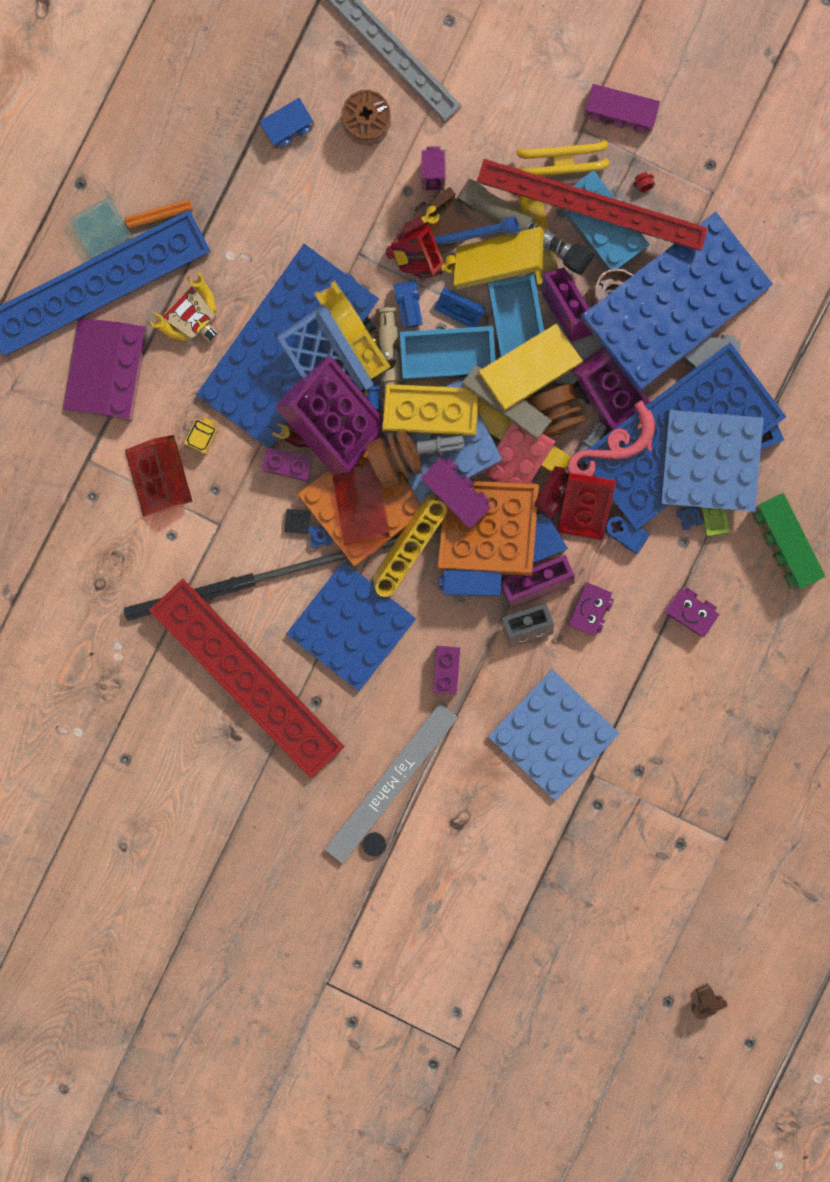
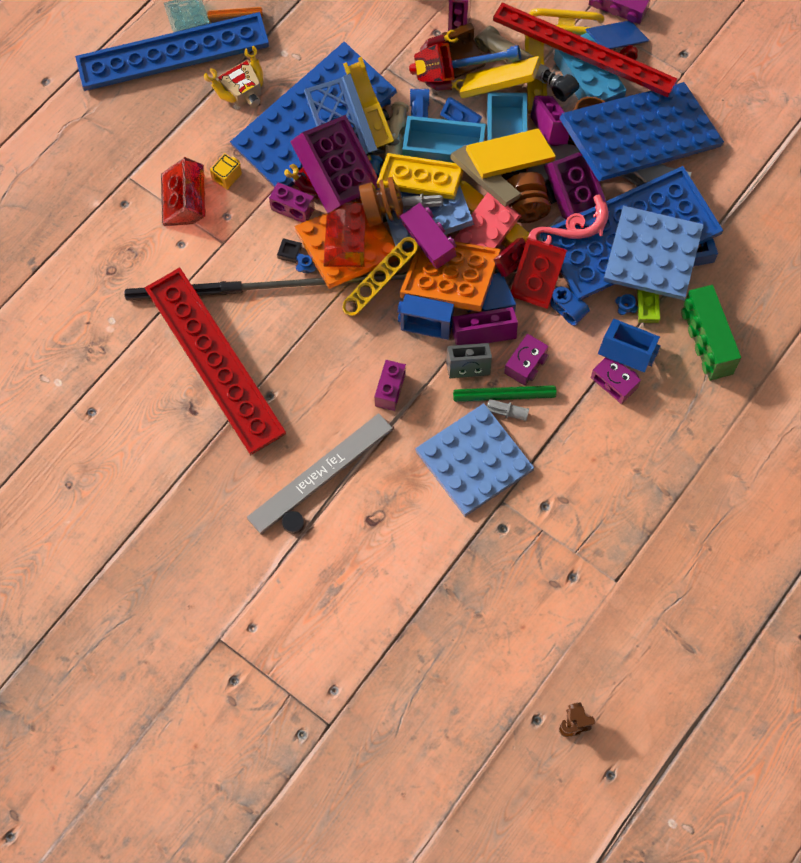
camera: 15 degrees right, 20 degrees down
magenta slope [63,318,147,421] -> none
blue plate [286,561,417,691] -> none
none -> green axle [453,385,557,402]
none -> light grey axle [487,400,529,421]
none -> blue piece [585,21,649,49]
none -> blue window [598,318,661,373]

